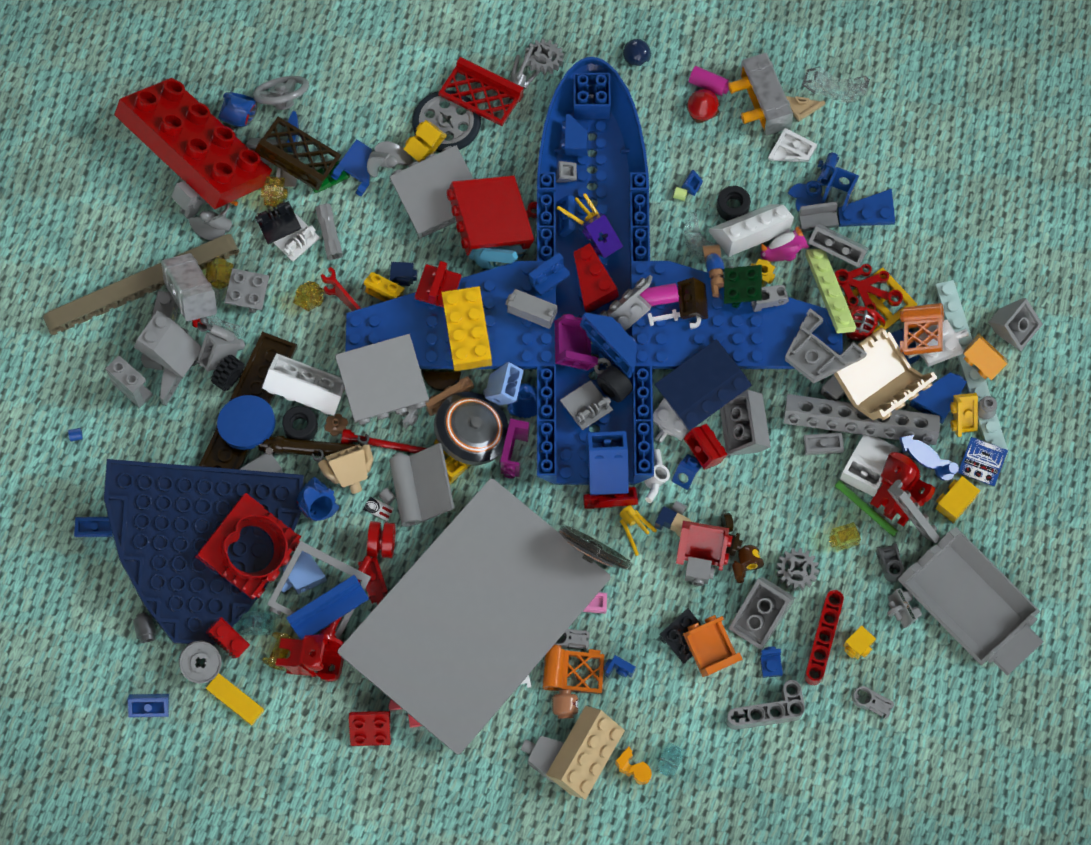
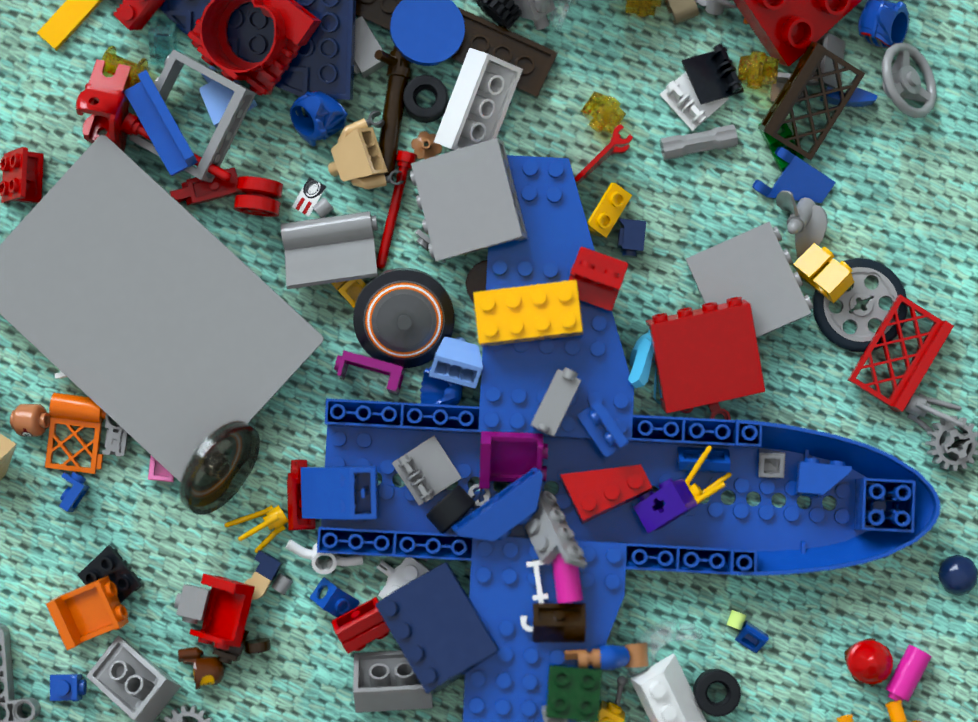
camera: 95 degrees right, 15 degrees up
light grey hinge [224,268,269,313] -> none
medium nougat hinge [425,376,474,416] -> none

